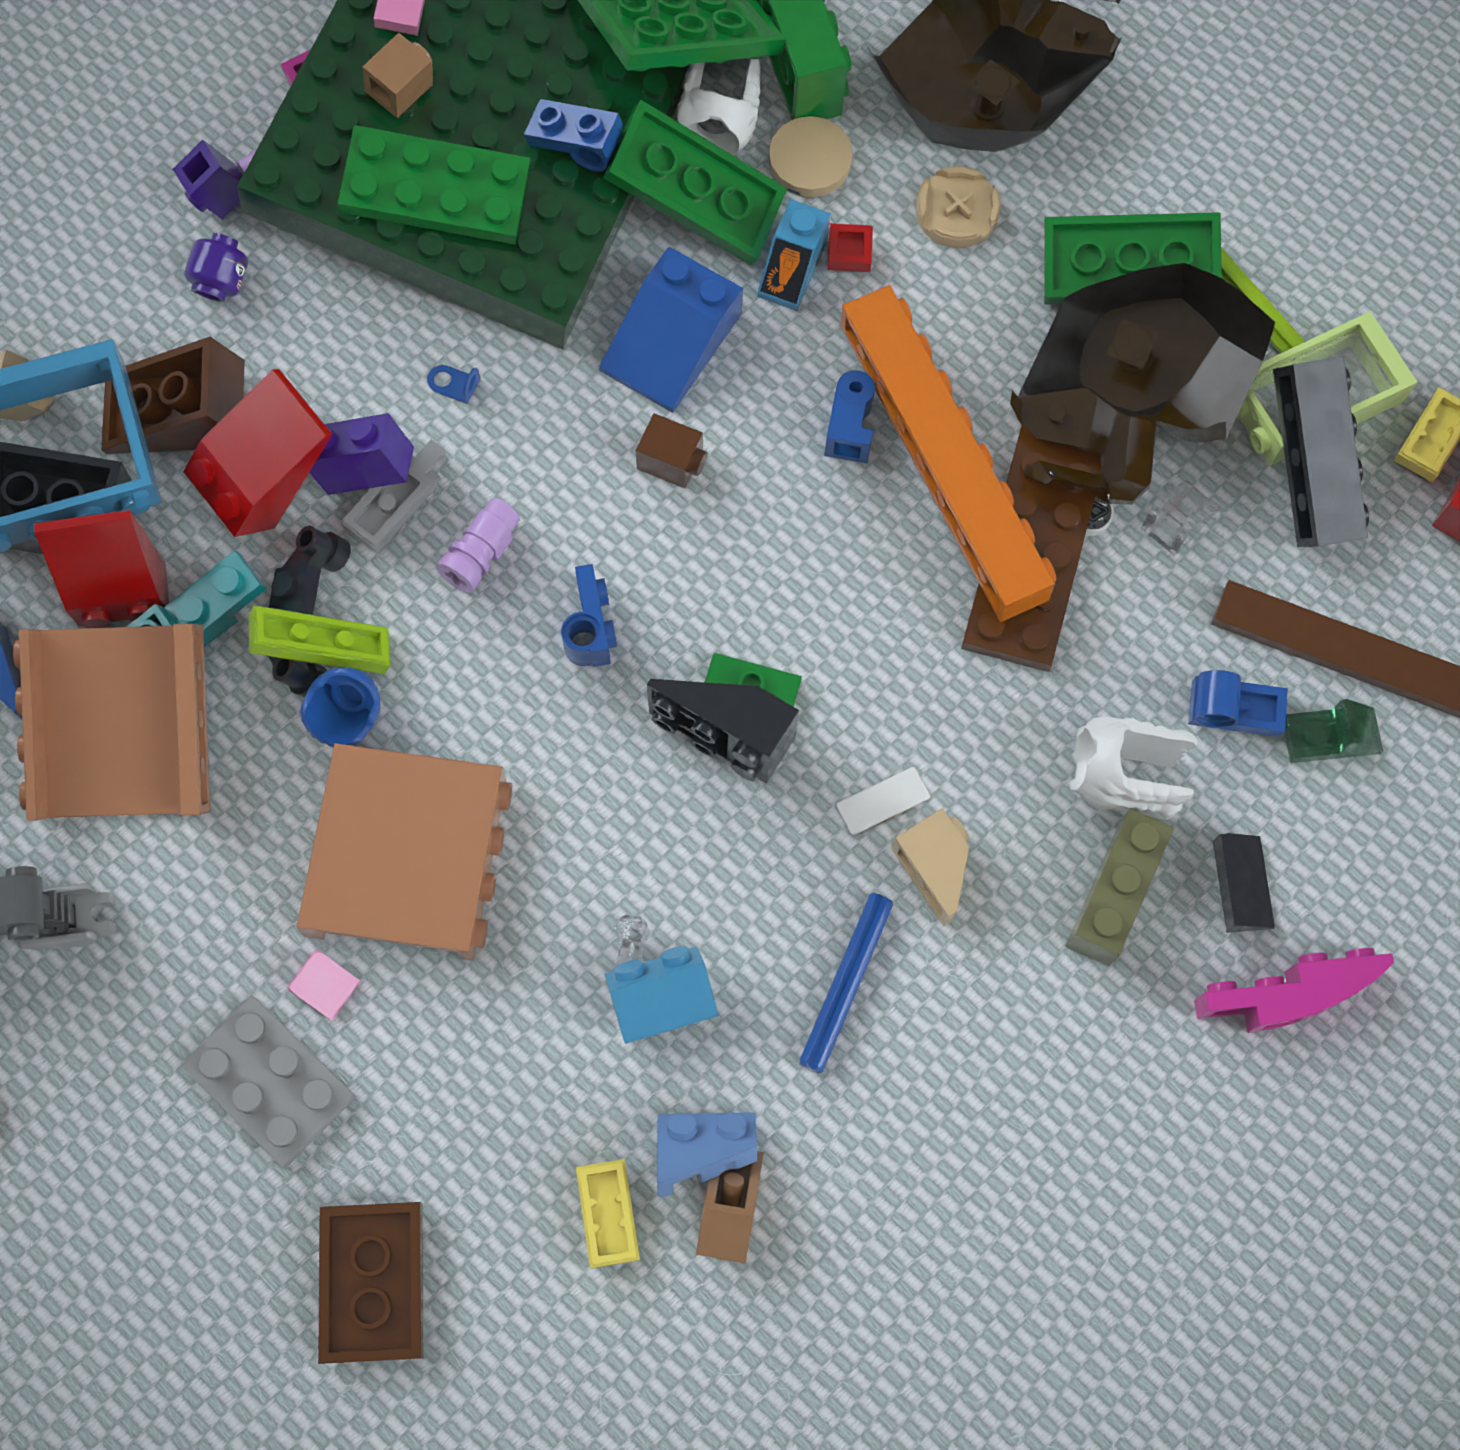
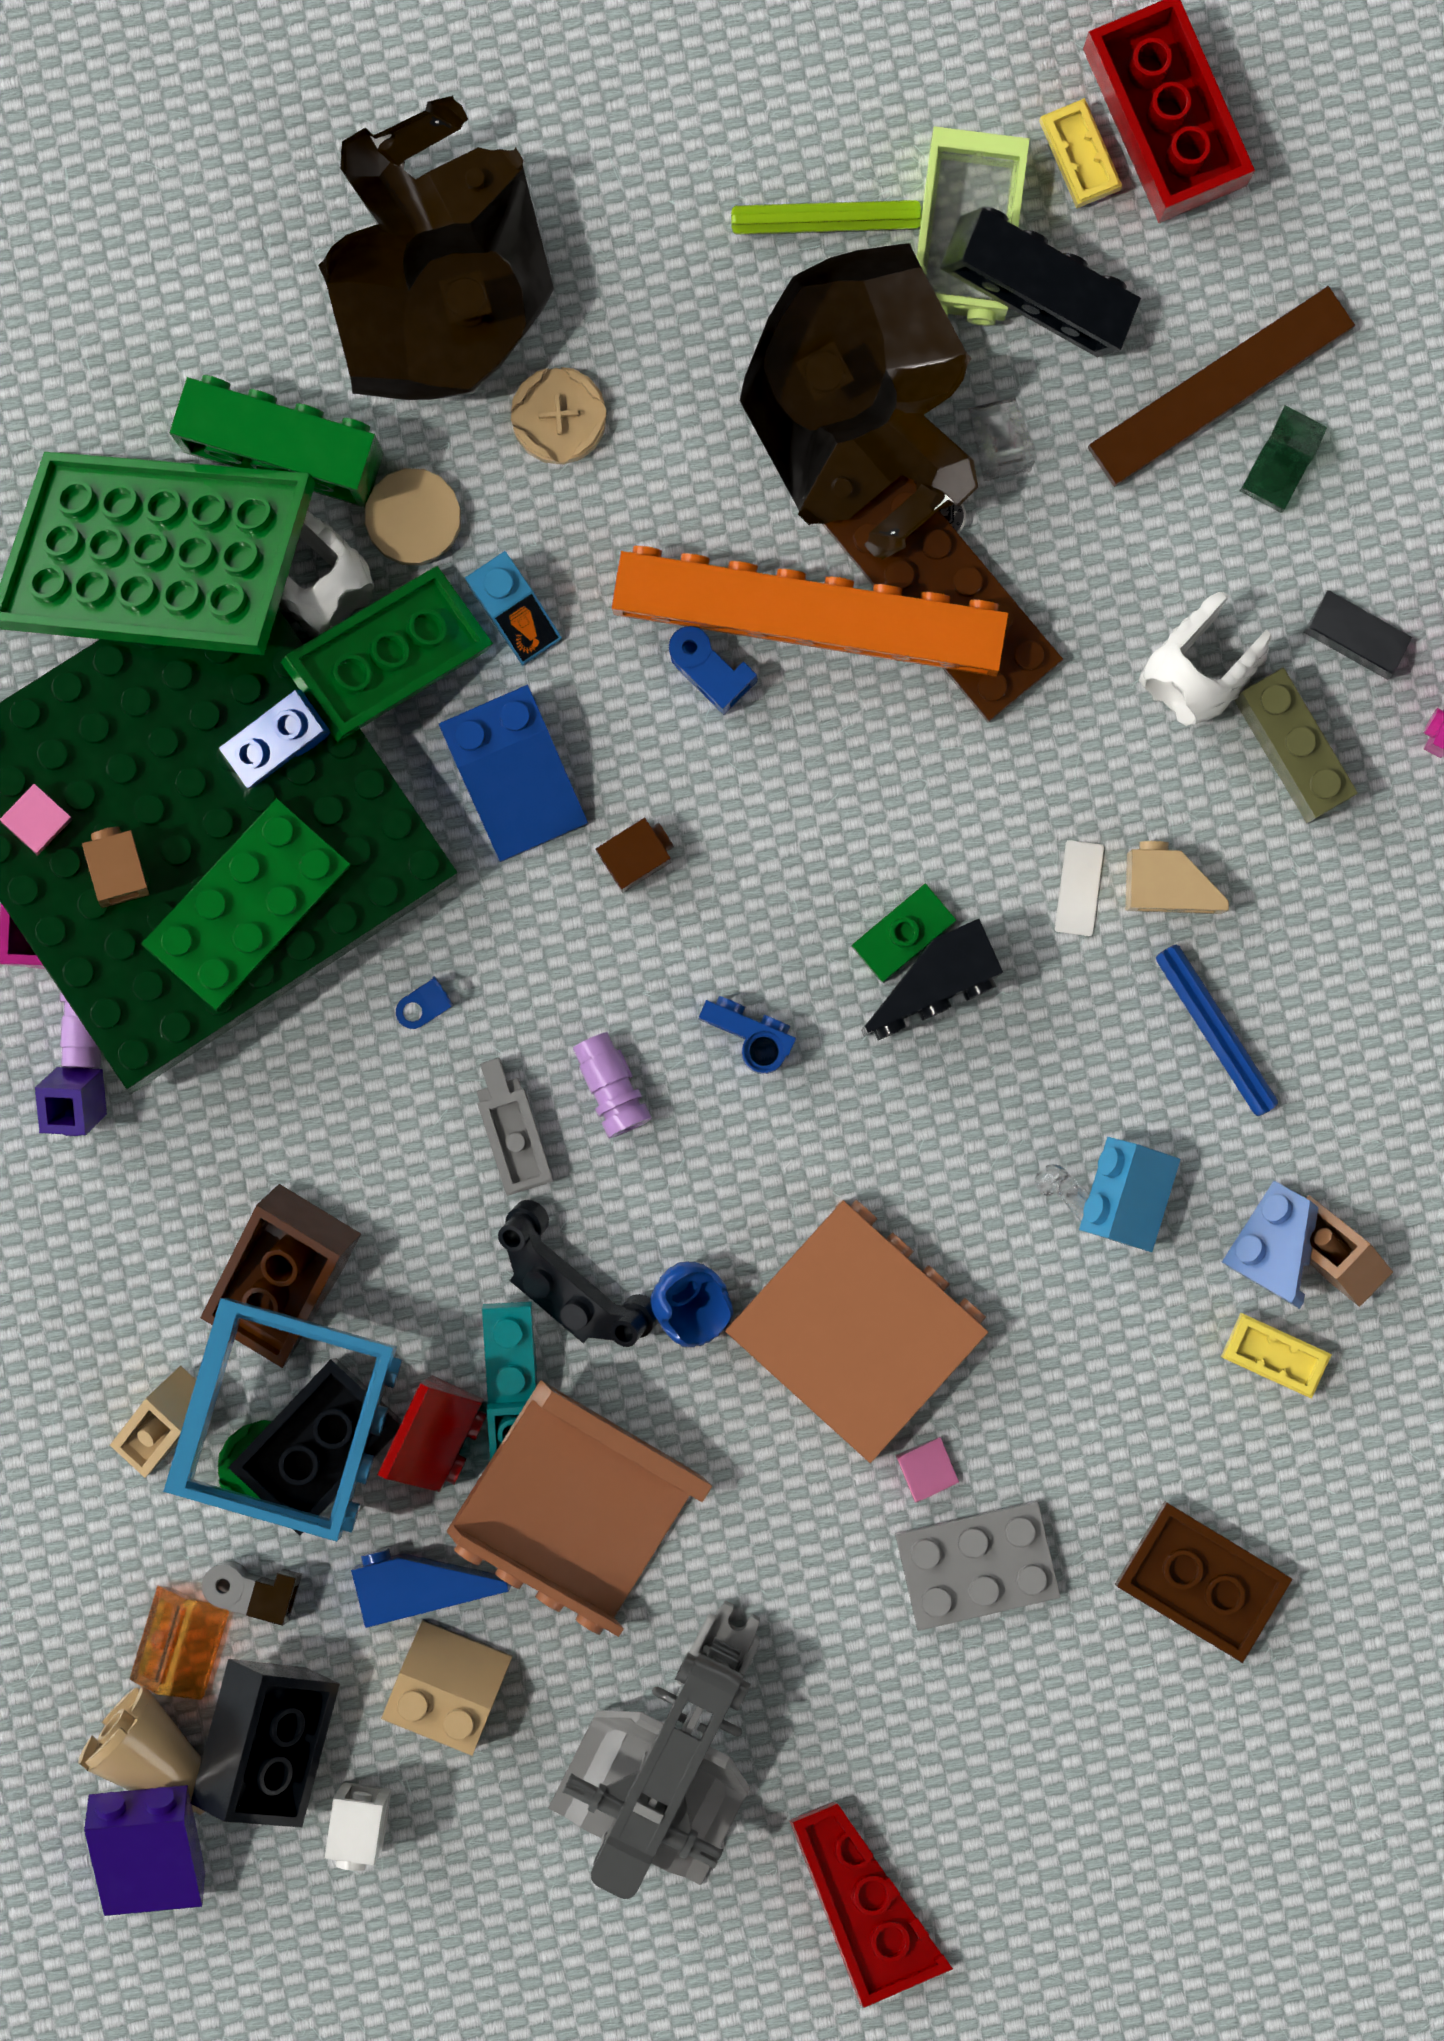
camera: 55 degrees left, 15 degrees up
red slope [183,369,333,537] -> none
dark purple head [184,233,248,302] -> none
lime tile [249,605,390,674] -> none
dark purple brick [309,413,414,495] -> none
red plate [827,223,873,272] -> none
green plate [1044,212,1222,305] -> none
blue plate [1188,670,1288,737] -> none

